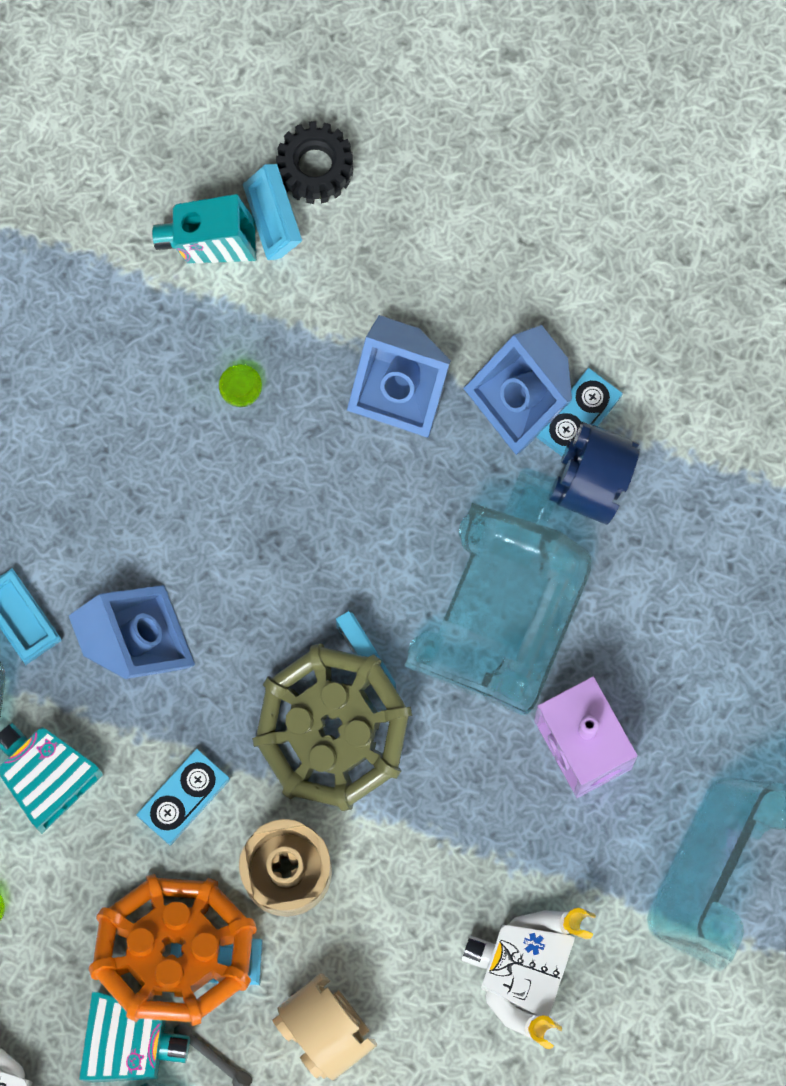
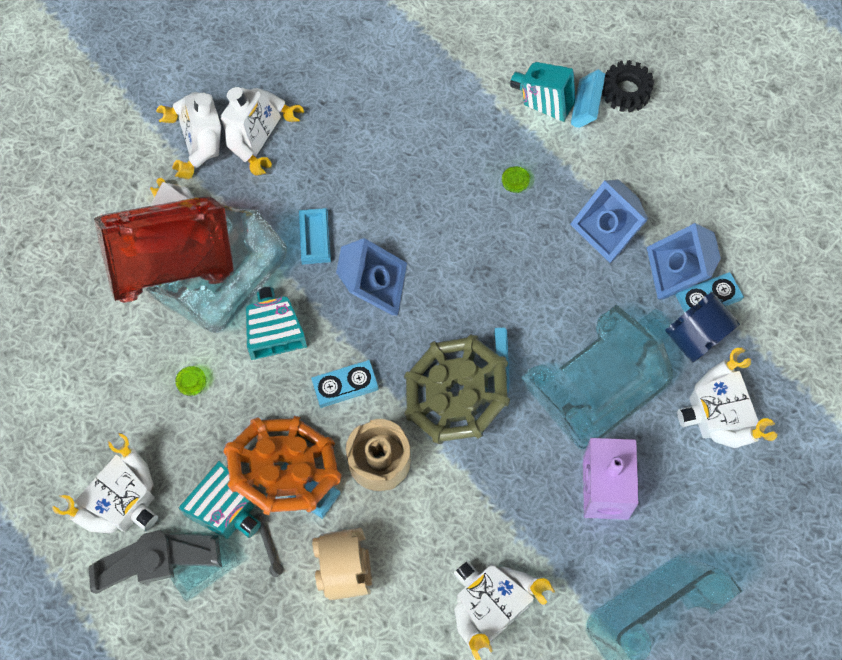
camera: 30 degrees right, 10 degrees down
none -> white torso [677,348,778,448]

